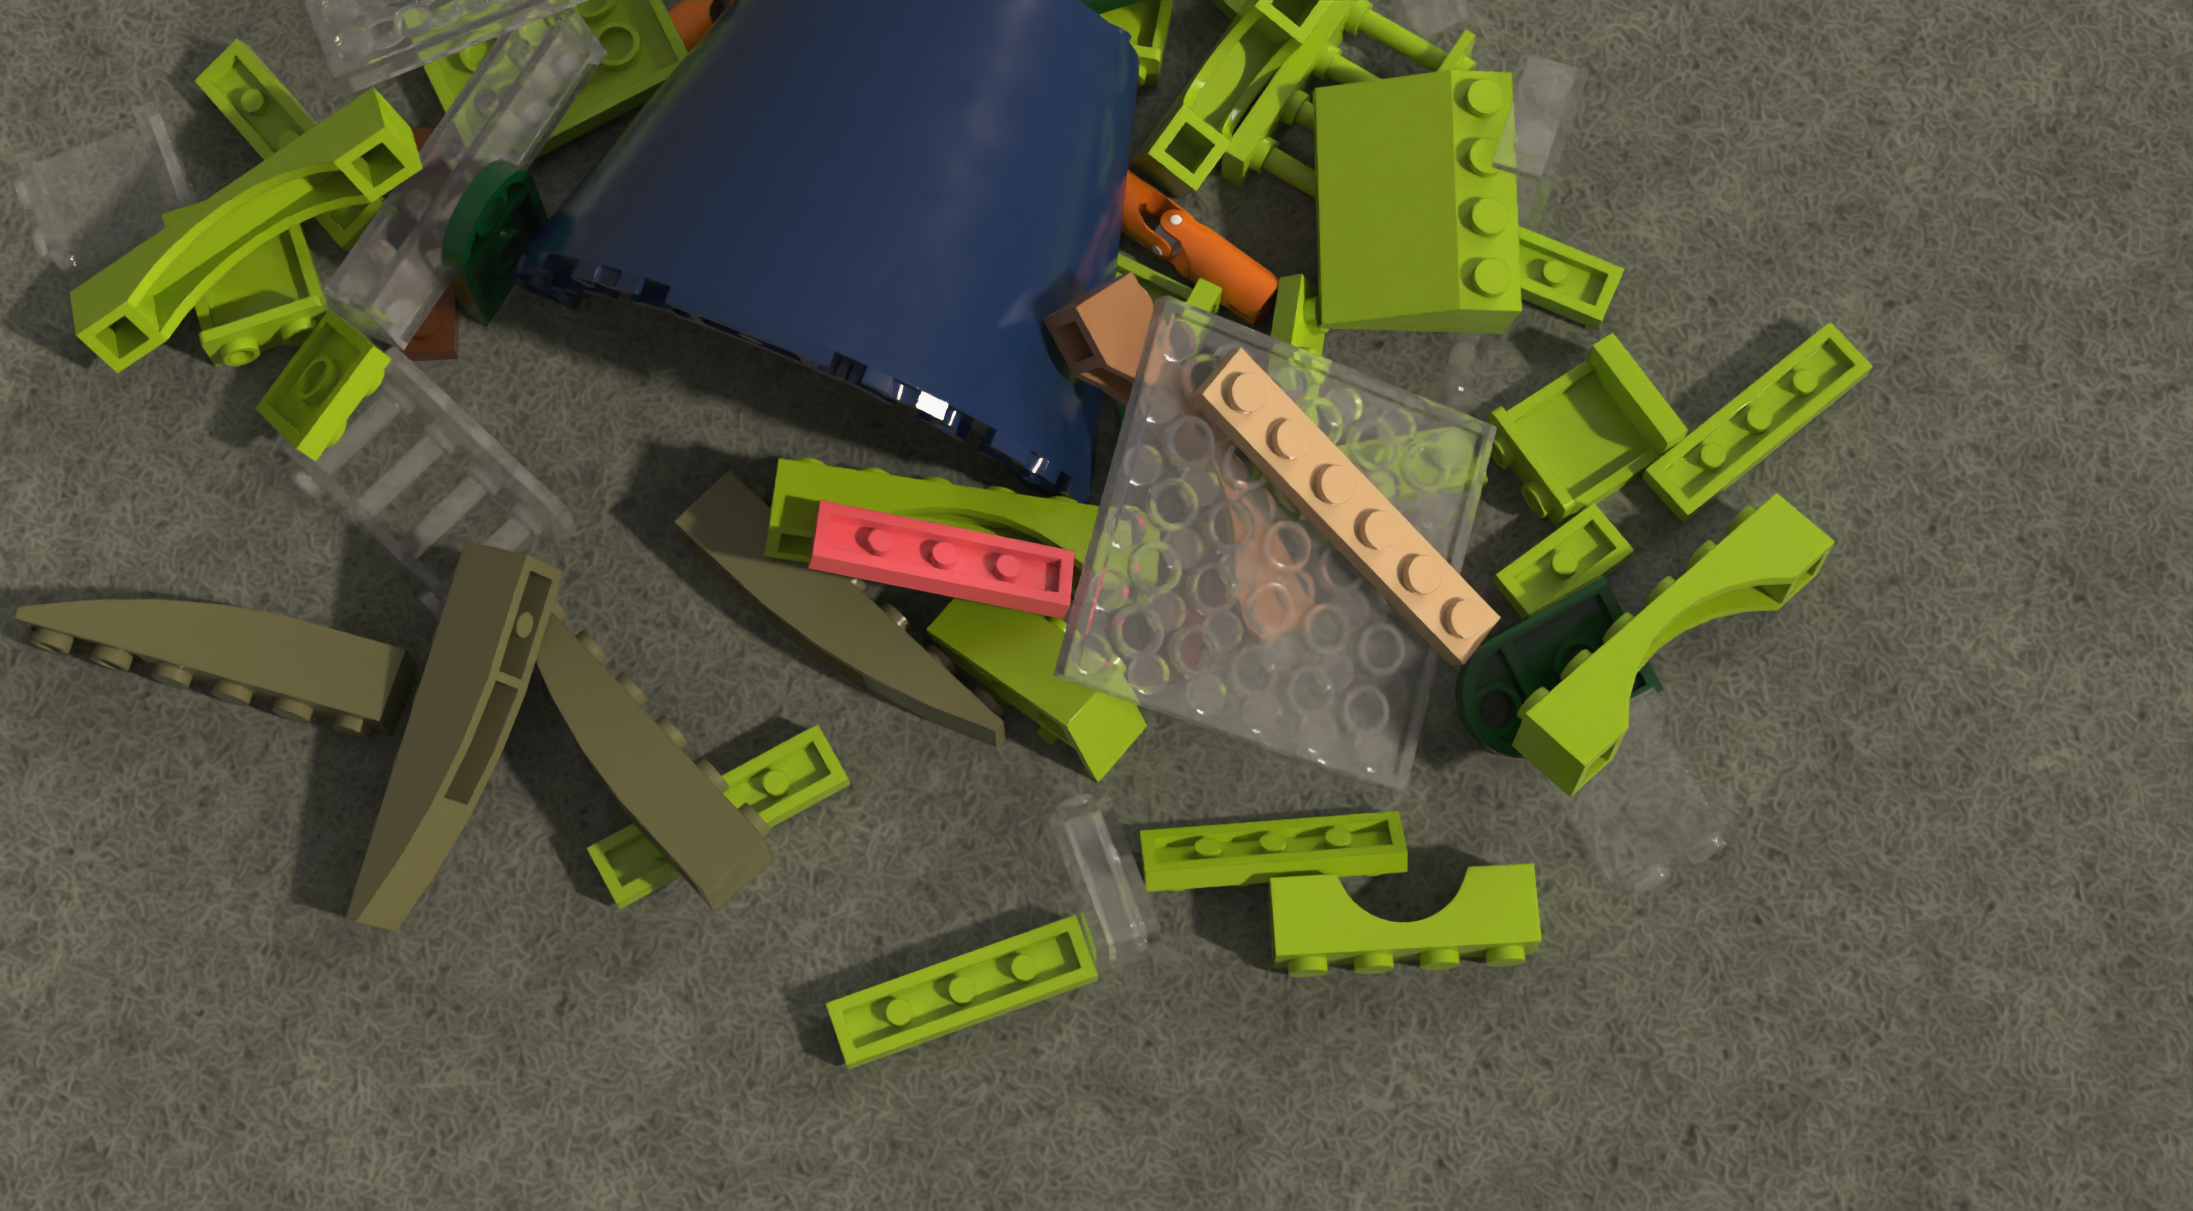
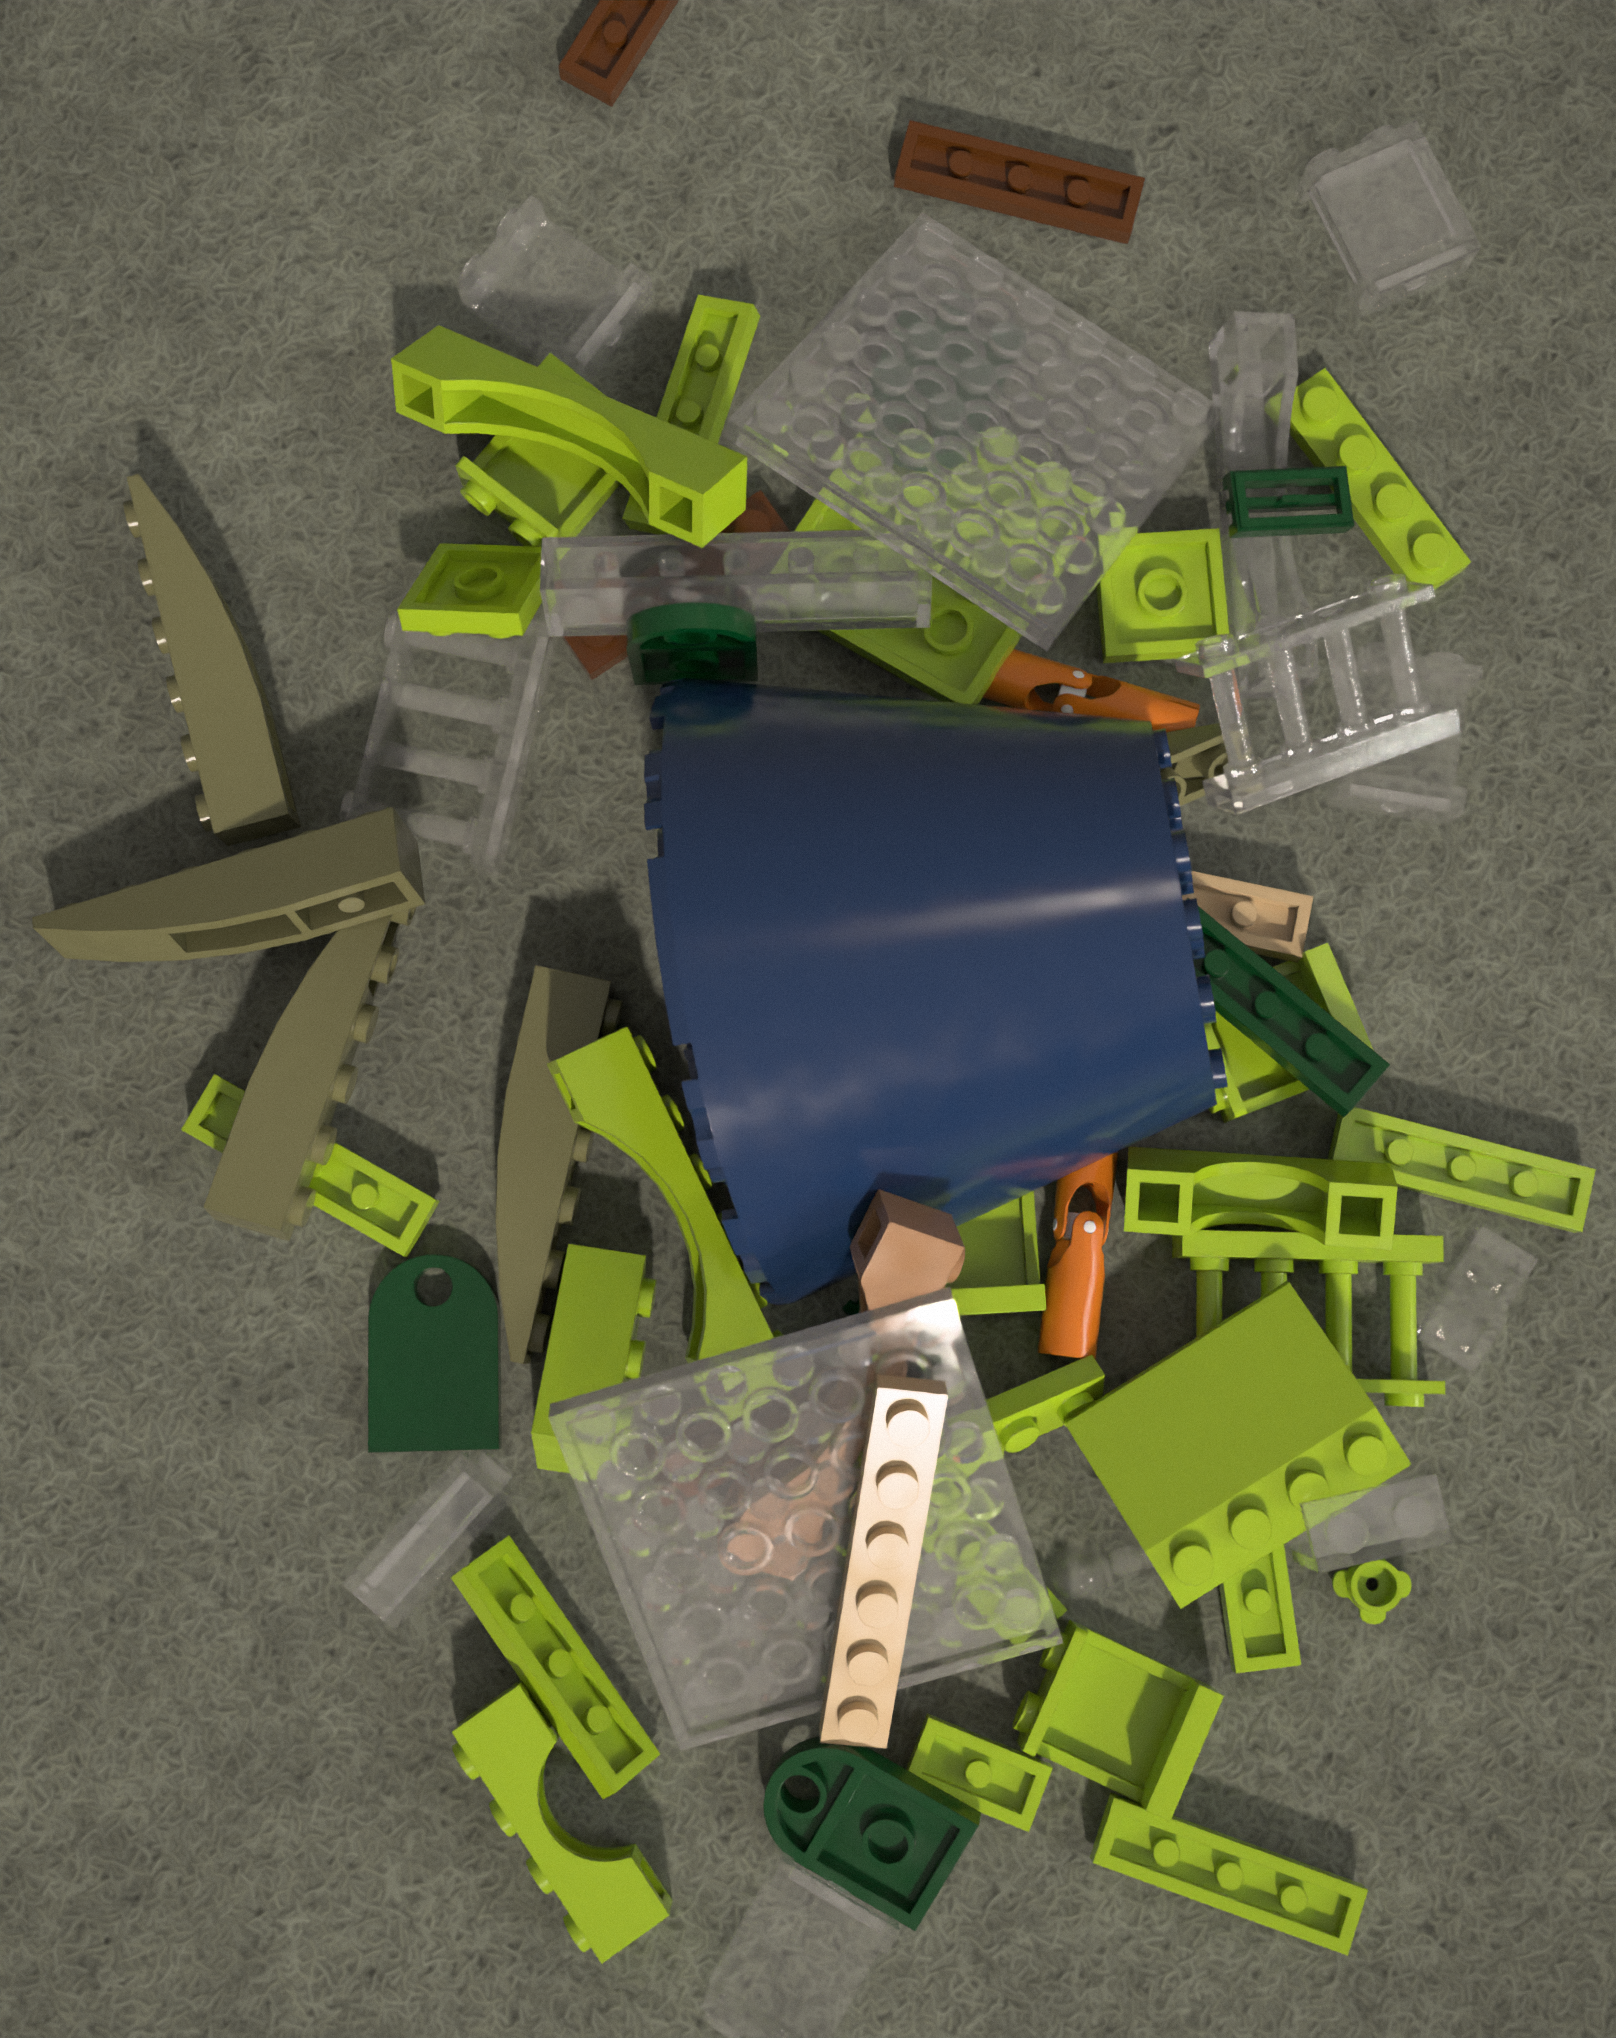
camera: 55 degrees right, 10 degrees up
coral plate [808,500,1075,619] -> none
lime plate [826,914,1098,1070] -> none
lime arch [1512,493,1835,798] -> none
none -> dark green tile [368,1254,502,1453]
none -> lime plate [1332,1544,1412,1625]

